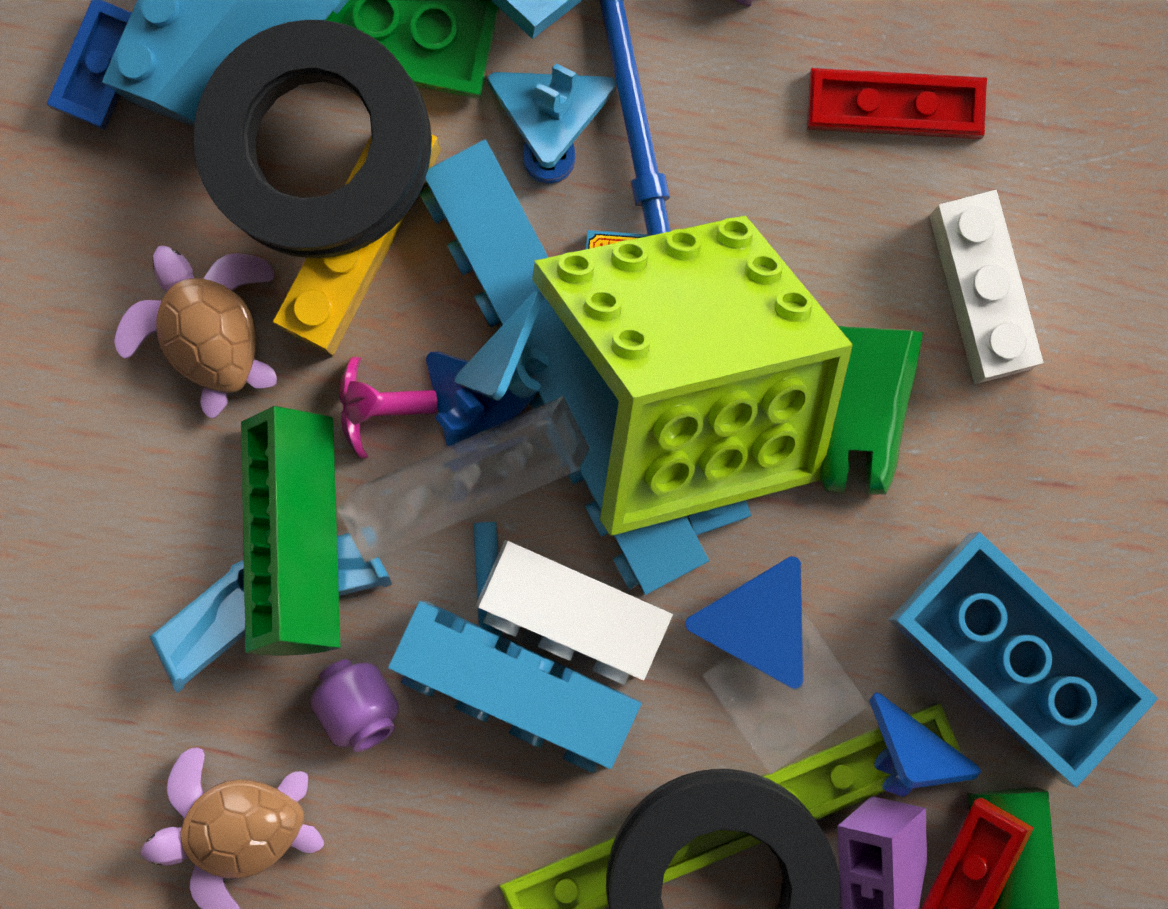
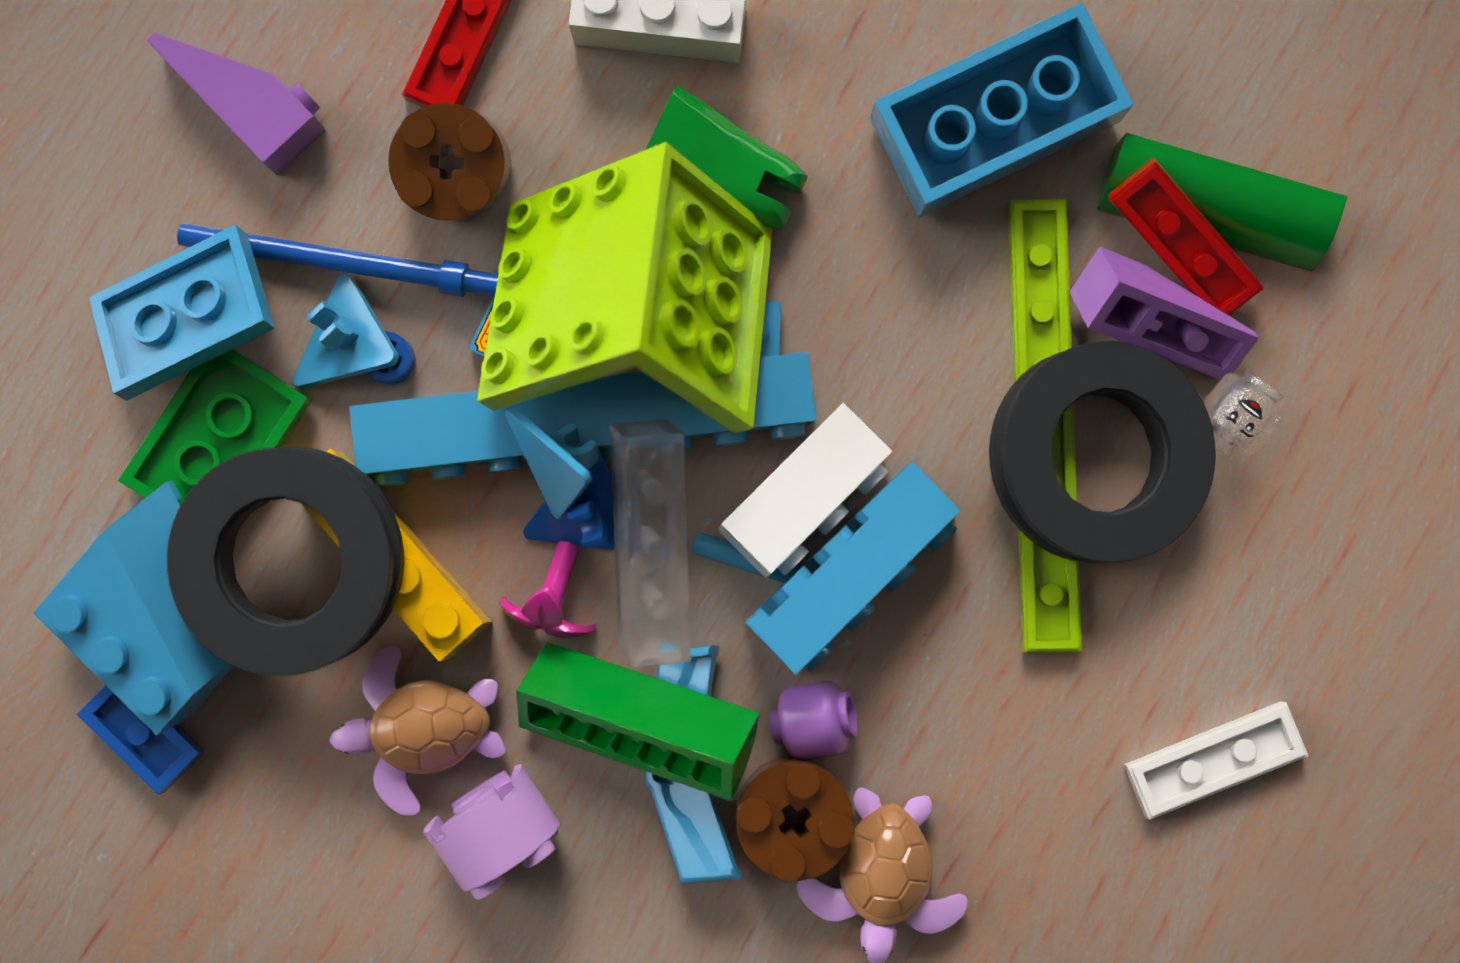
camera: 65 degrees left, 0 degrees up
blue piece [685,556,803,689] -> none
clear plate [702,610,869,774] -> none
blue piece [869,693,981,797] -> none
none -> reddish brown brick [388,103,511,221]
none -> lavender brick [423,764,560,900]
none -> reddish brown brick [736,757,854,882]

